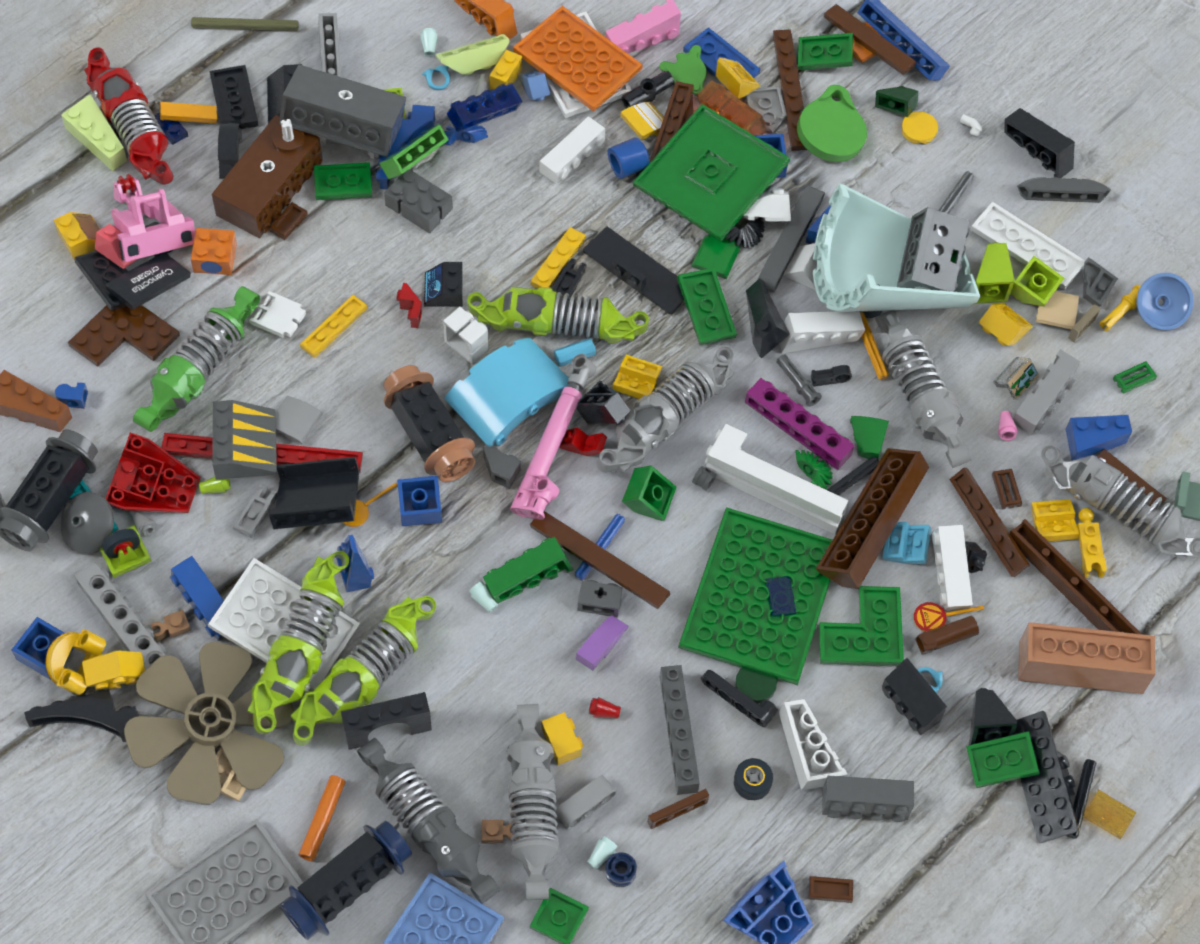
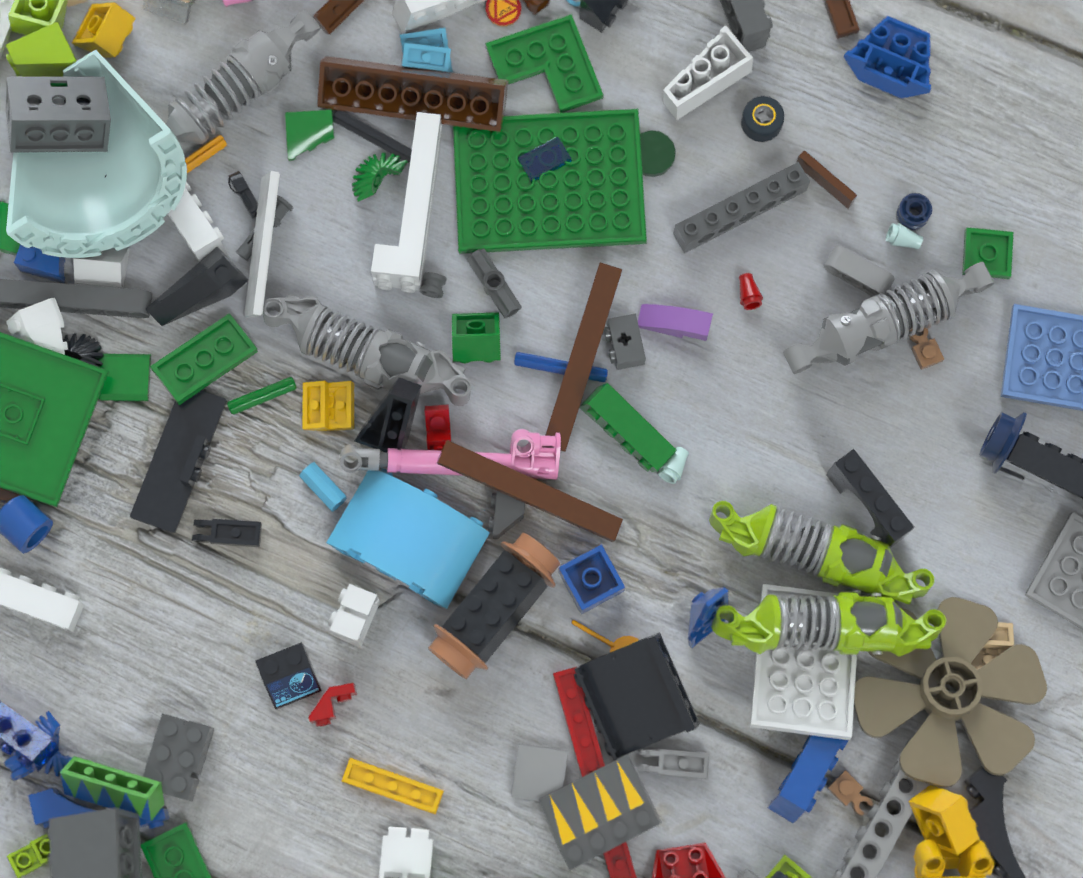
camera: 110 degrees left, 15 degrees up
lime cone [199,476,231,494] -> none
orange piece [298,775,346,862] -> none
dark grey piece [357,738,500,904] -> none
piece [467,286,649,344] -> none
yellow plate [530,227,586,289] -> none
yellow brick [541,712,584,765] -> none
black beam [701,670,778,727] -> none
magenta brick [745,378,855,470] -> none
none -> green axle [227,377,297,415]
none -> white tile [244,171,280,318]
none -> medium azure plate [402,42,451,72]
none -> reddish brown tile [436,440,623,542]
none -> dark grey piece [467,249,522,319]

